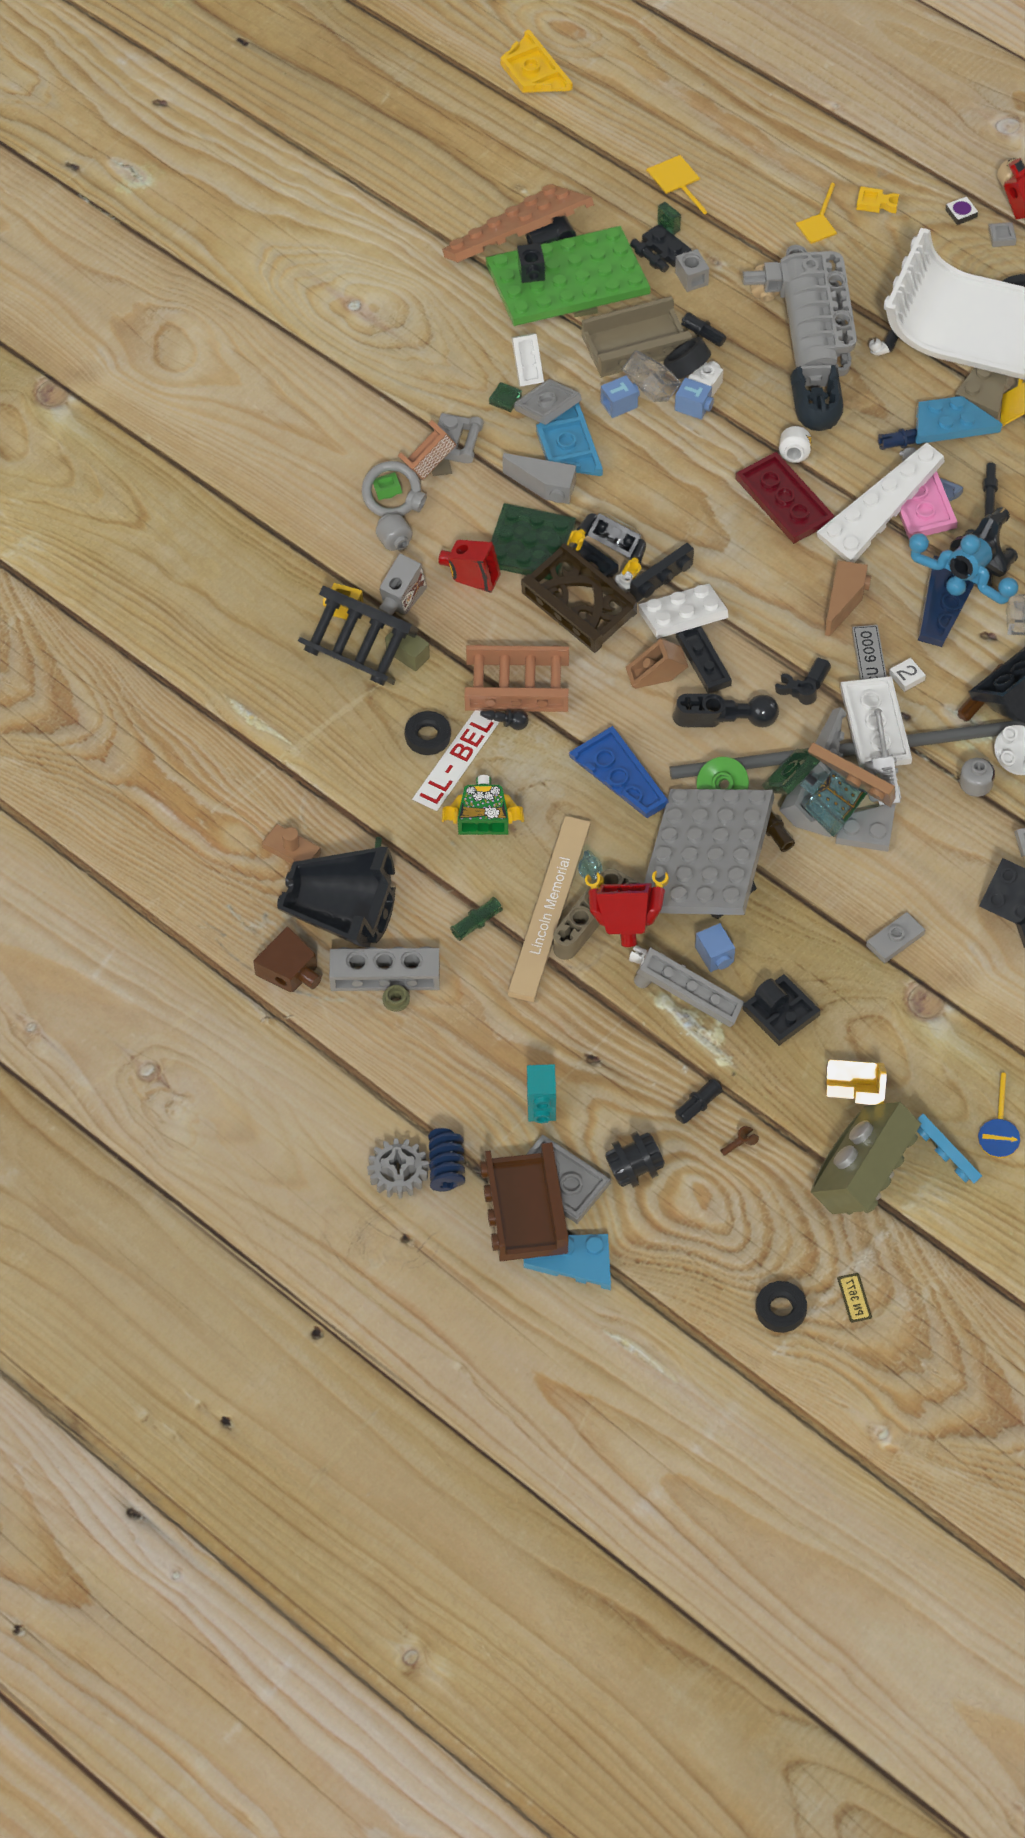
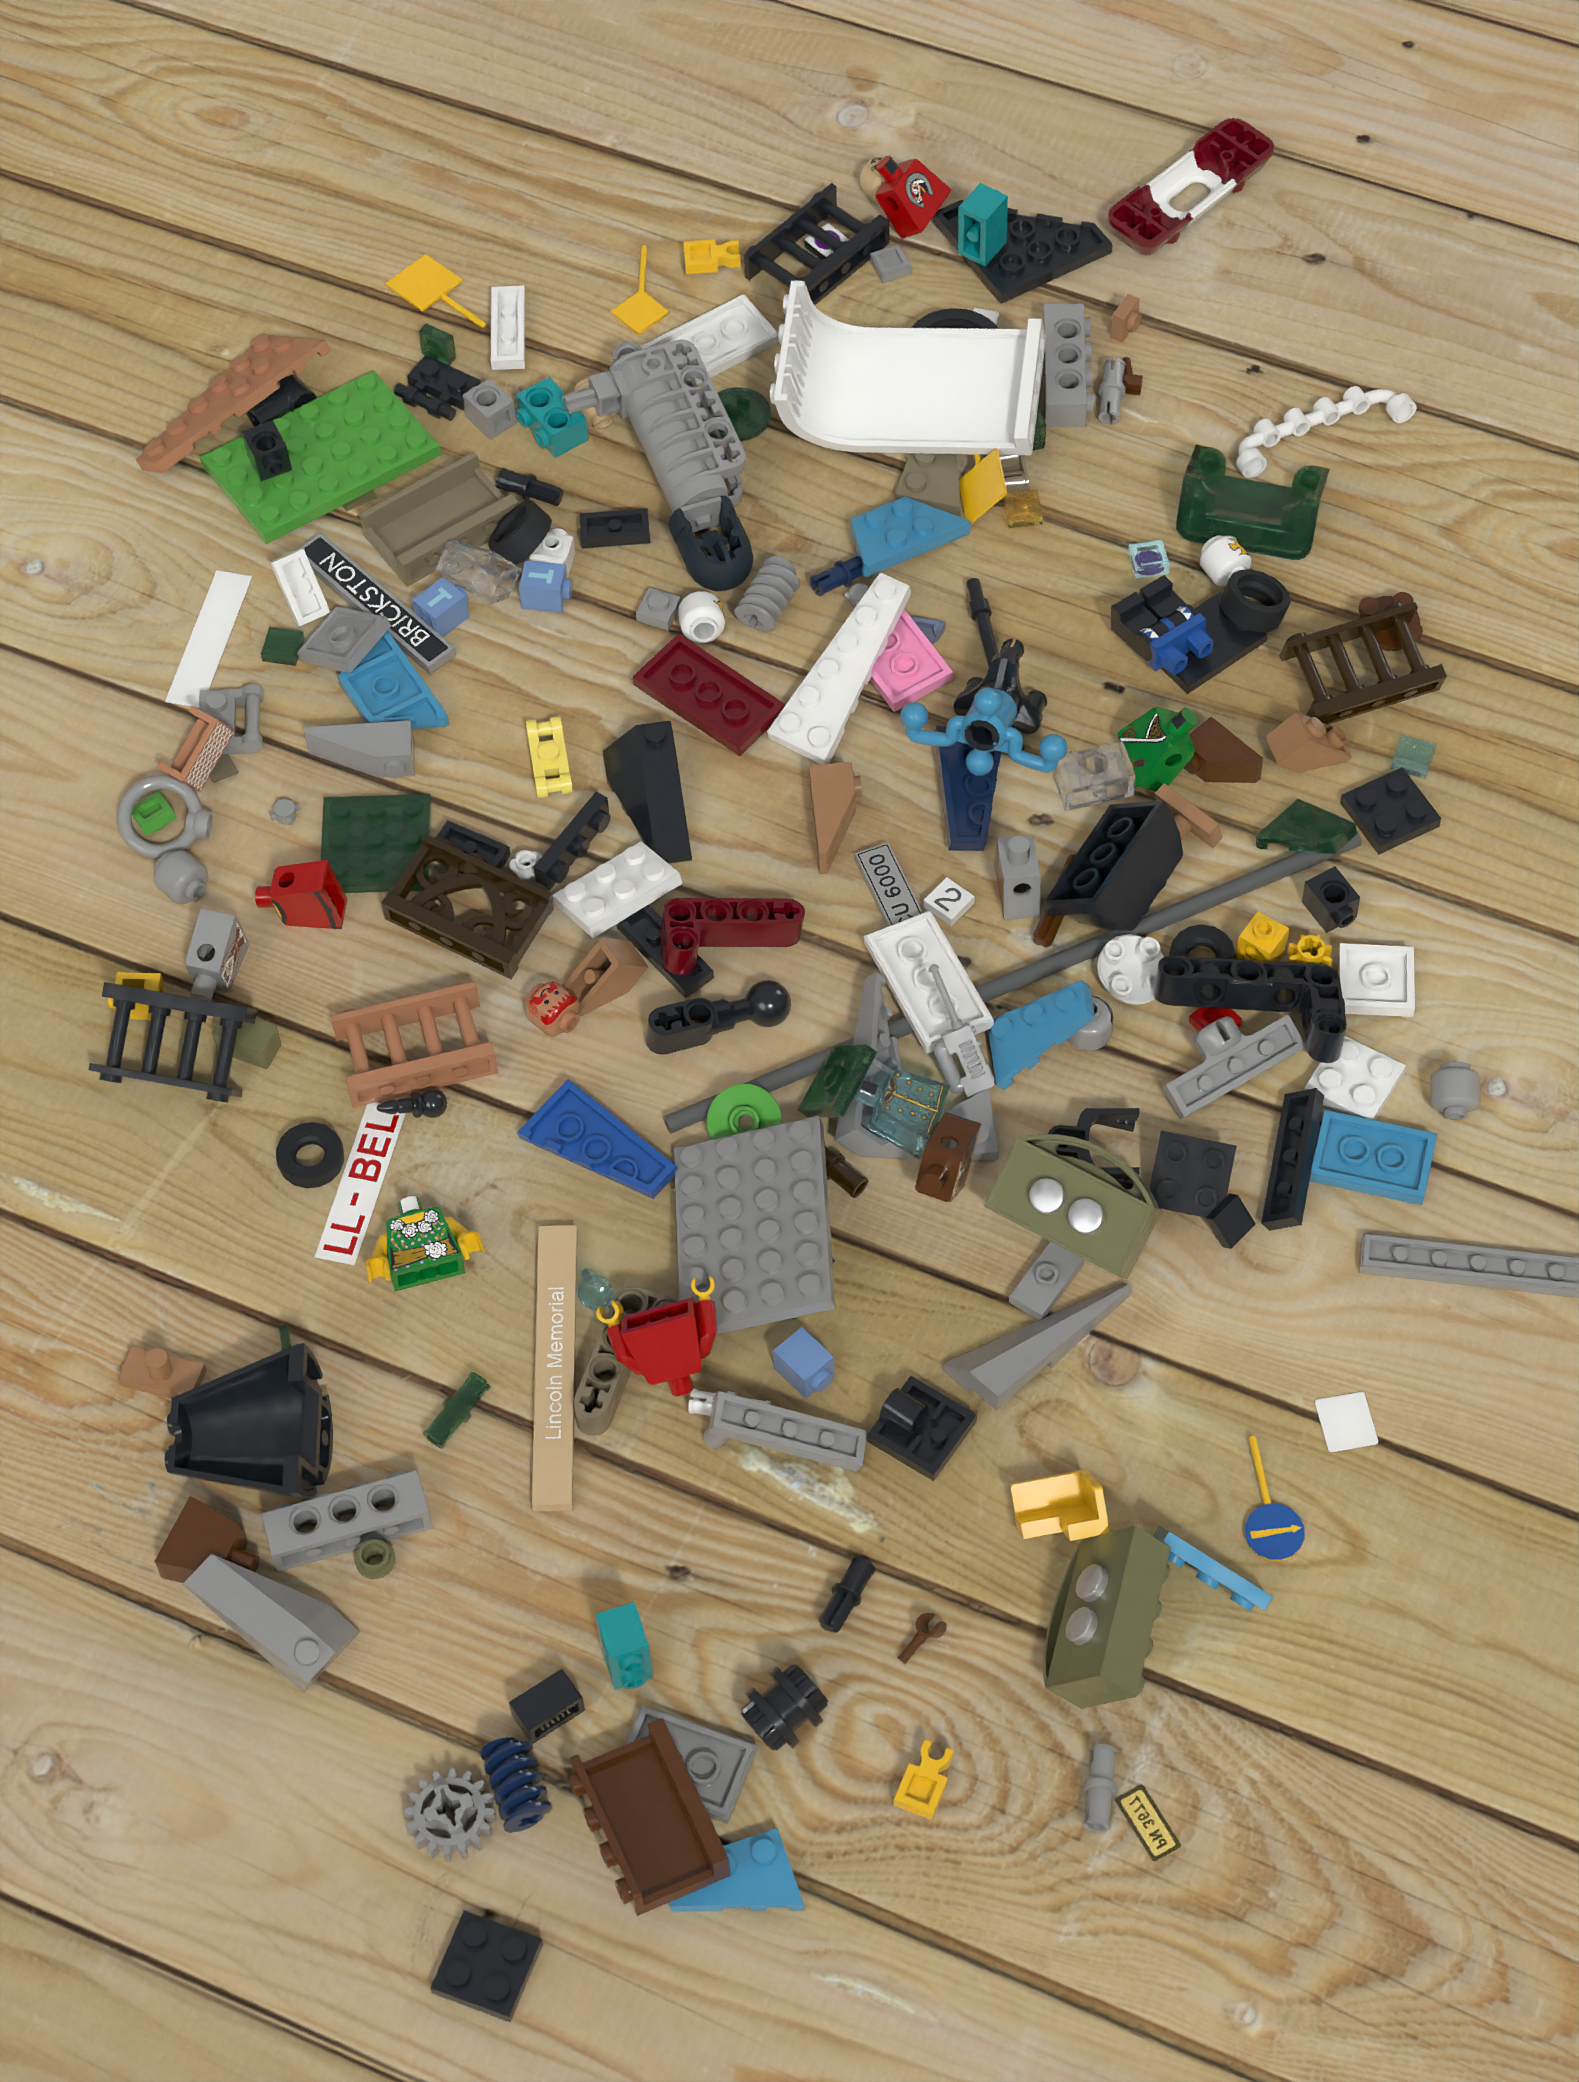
camera: 15 degrees left, 0 degrees up
yellow wing [500,29,573,93] -> none
torso [567,513,646,580] -> none
black tyre [755,1281,807,1333] -> none
black bar [775,657,831,705] -> none
medium nougat wing [808,742,896,807] -> none
arm [869,330,899,356] -> none
none -> white sticker [165,570,252,708]
none -> light grey wedge [183,1554,359,1693]
none -> light grey piece [270,798,300,825]
none -> tile [298,532,456,674]
none -> black plate [430,1910,543,2022]
none -> white plate [491,286,525,370]
none -> black piece [509,1669,585,1744]
none -> teal brick [515,377,589,458]
none -> light yellow plate [525,716,573,798]
none -> nougat head [525,981,580,1036]
none -> black plate [580,508,650,549]
none -> black wedge [603,720,692,864]
none -> light grey plate [636,587,681,631]
none -> white tile [640,294,780,385]
none -> dark red beam [660,898,805,975]
none -> clear green piece [708,387,771,441]
none -> light grey piece [734,556,800,632]
none -> black fence [744,183,890,306]
none -> yellow plate [894,1739,954,1821]
none -> reddish brown torso [915,1111,981,1202]
none -> light grey wedge [942,1283,1132,1411]
none -> olive piece [984,1134,1162,1279]
none -> dark azure wing [988,980,1095,1090]
none -> light grey torso [994,835,1041,920]
none -> black piece [1048,1108,1139,1190]
none -> light grey pin [1083,1744,1117,1833]

